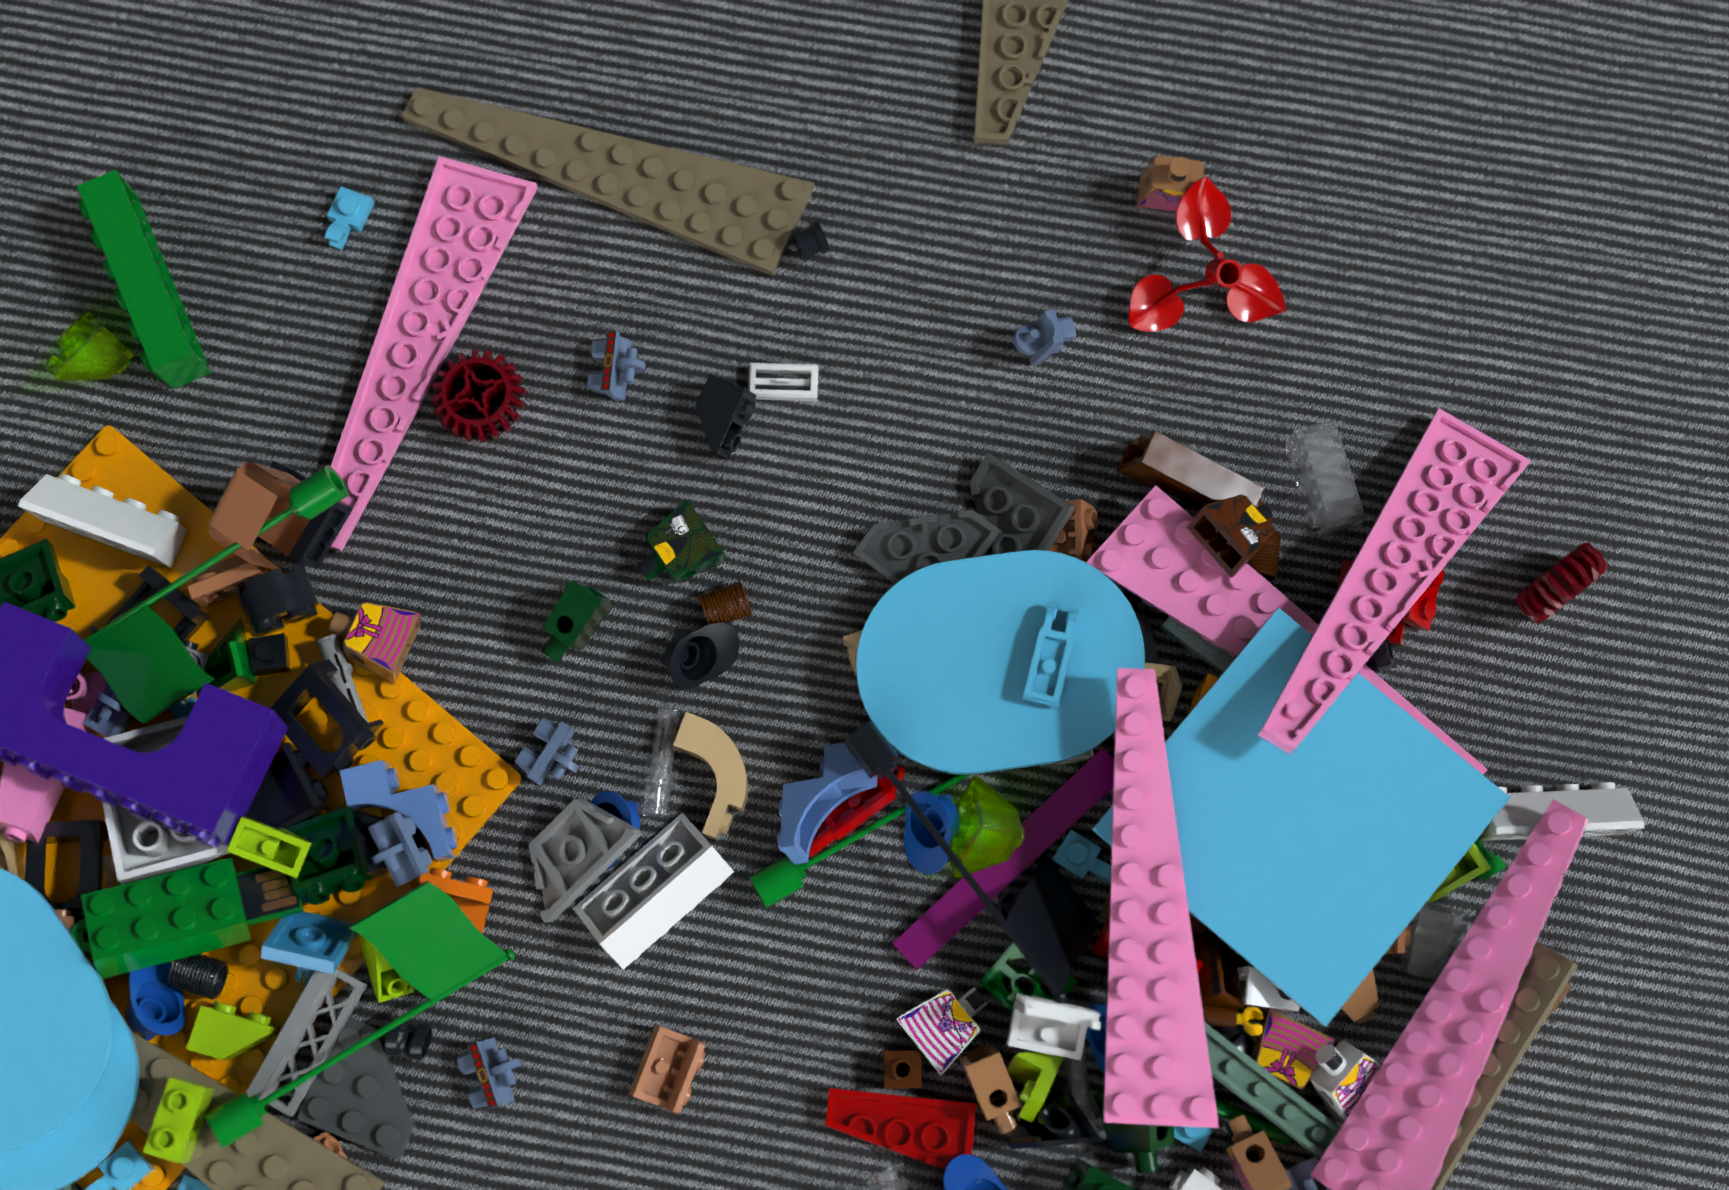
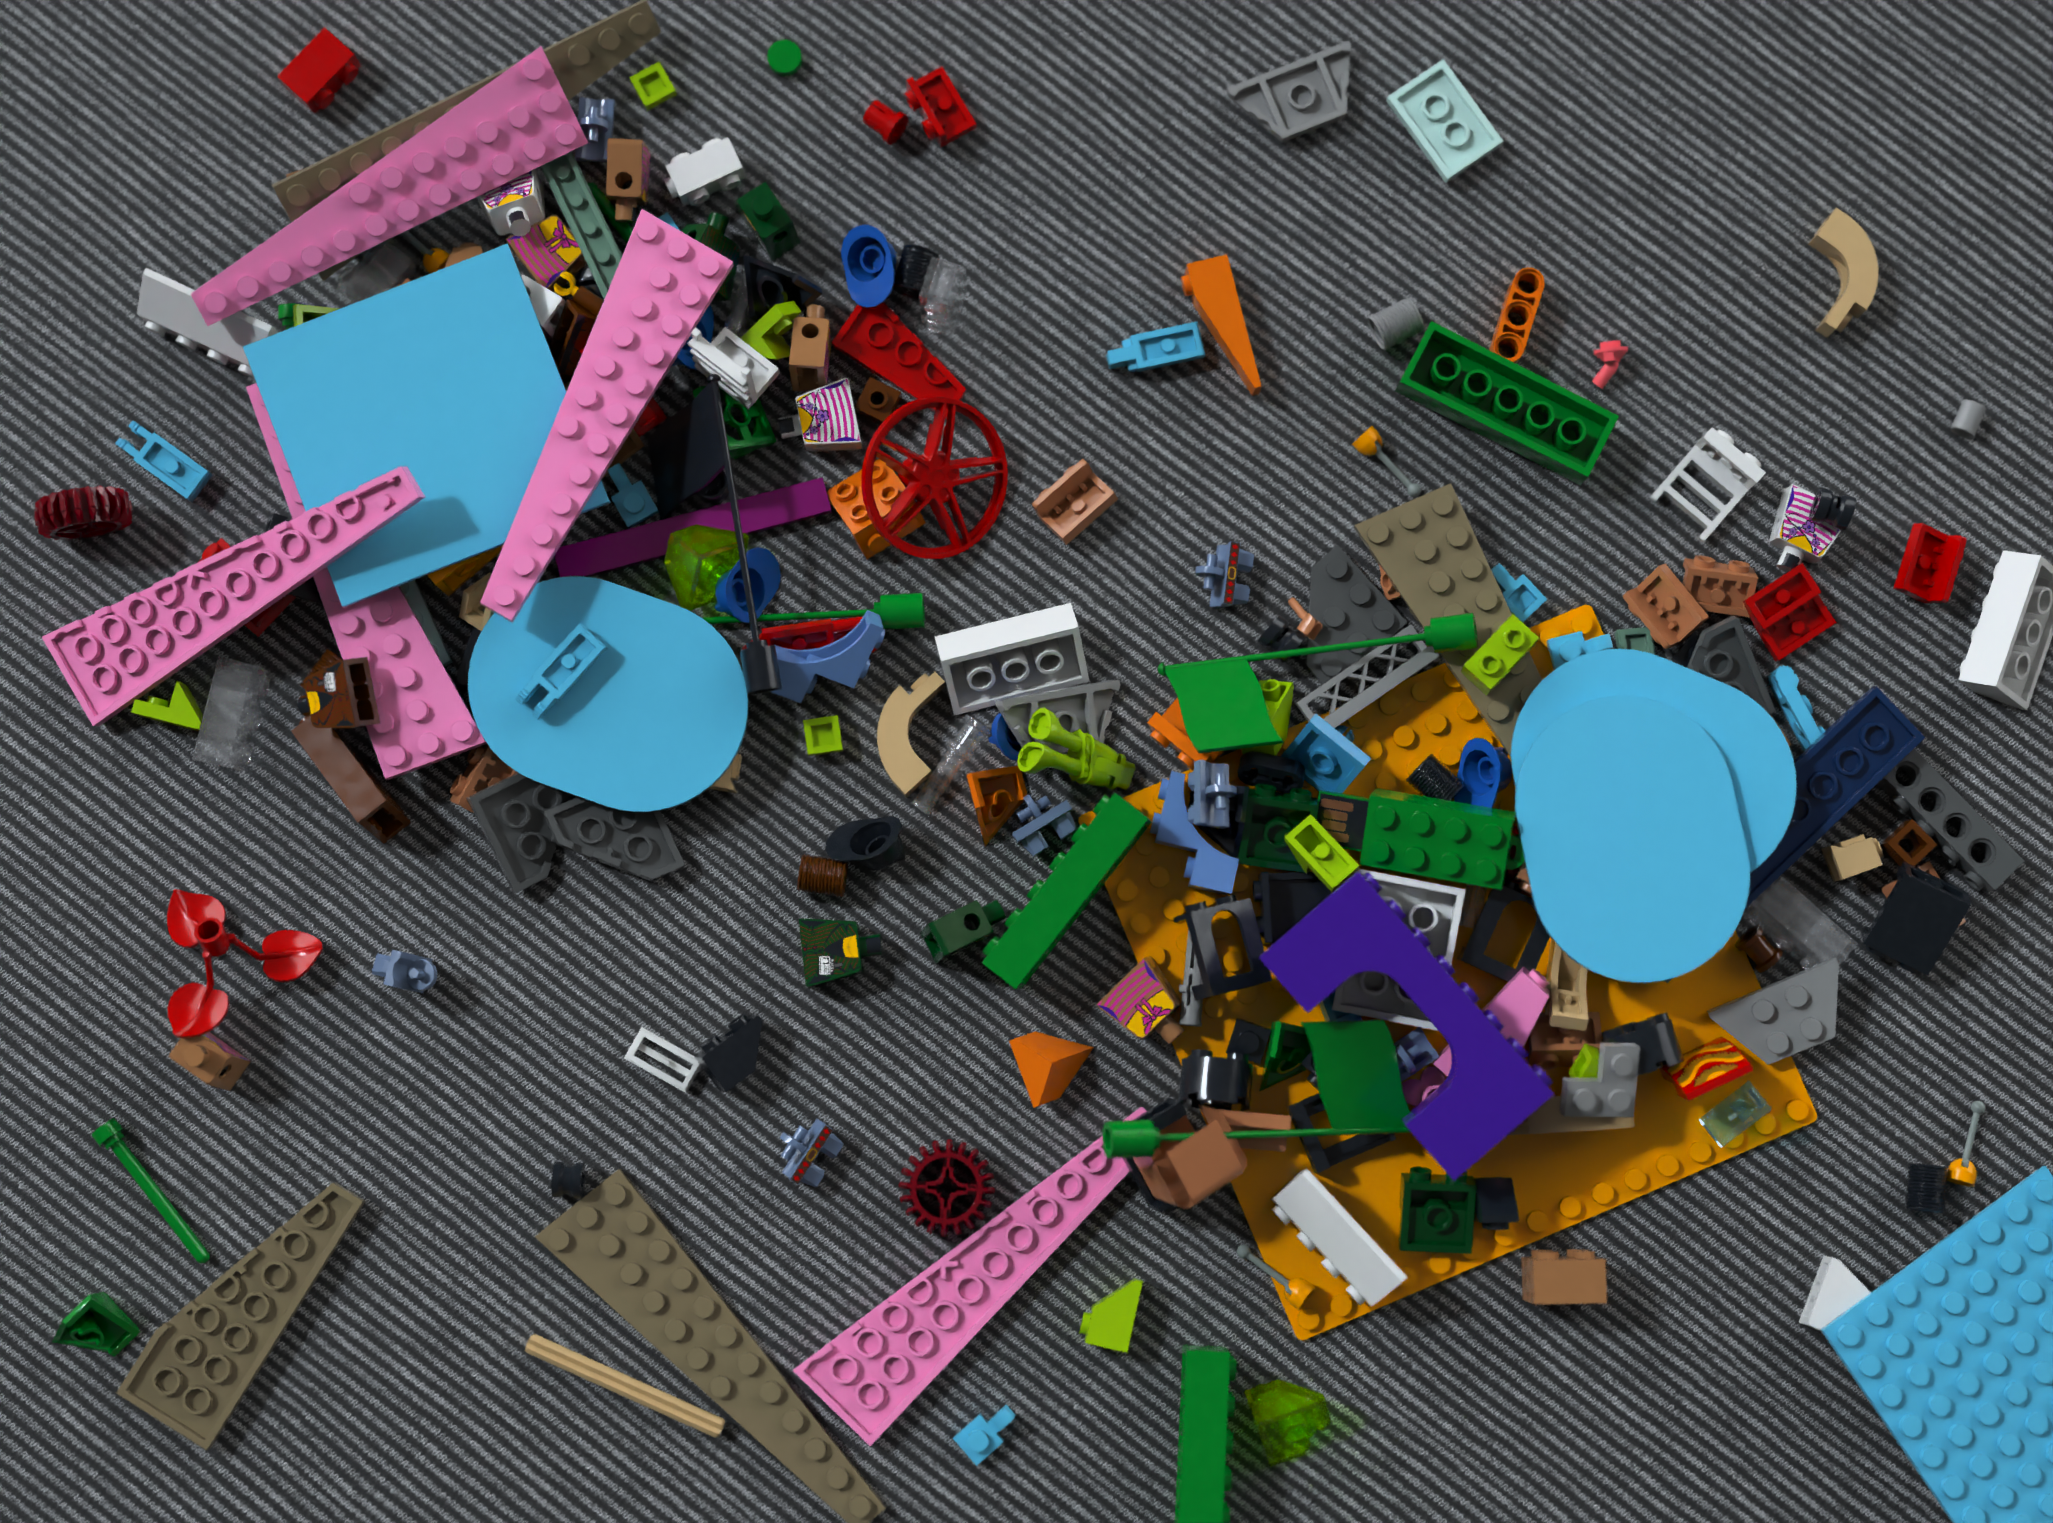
camera: 155 degrees left, 5 degrees up
lime slope [186,1001,280,1060] -> none
none -> green piece [91,1118,210,1264]
none -> medium azure hinge [115,420,213,502]
none -> lime slope [131,681,210,734]
none -> red brick [277,27,362,114]
none -> light orange hinge [401,231,450,274]
none -> tan axle [525,1334,725,1438]
none -> lime plate [803,715,843,756]
none -> orange bracket [827,459,926,559]
none -> red wheel [861,397,1008,559]
none -> orange slope [966,765,1027,846]
none -> green brick [982,793,1152,989]
none -> orange slope [1009,1031,1094,1108]
none -> lime piece [1017,708,1135,790]
none -> lime slope [1079,1278,1143,1353]
none -> black beam [1237,751,1305,794]
none -> hinge [1237,1244,1316,1310]
none -> nougat hand [1288,598,1323,640]

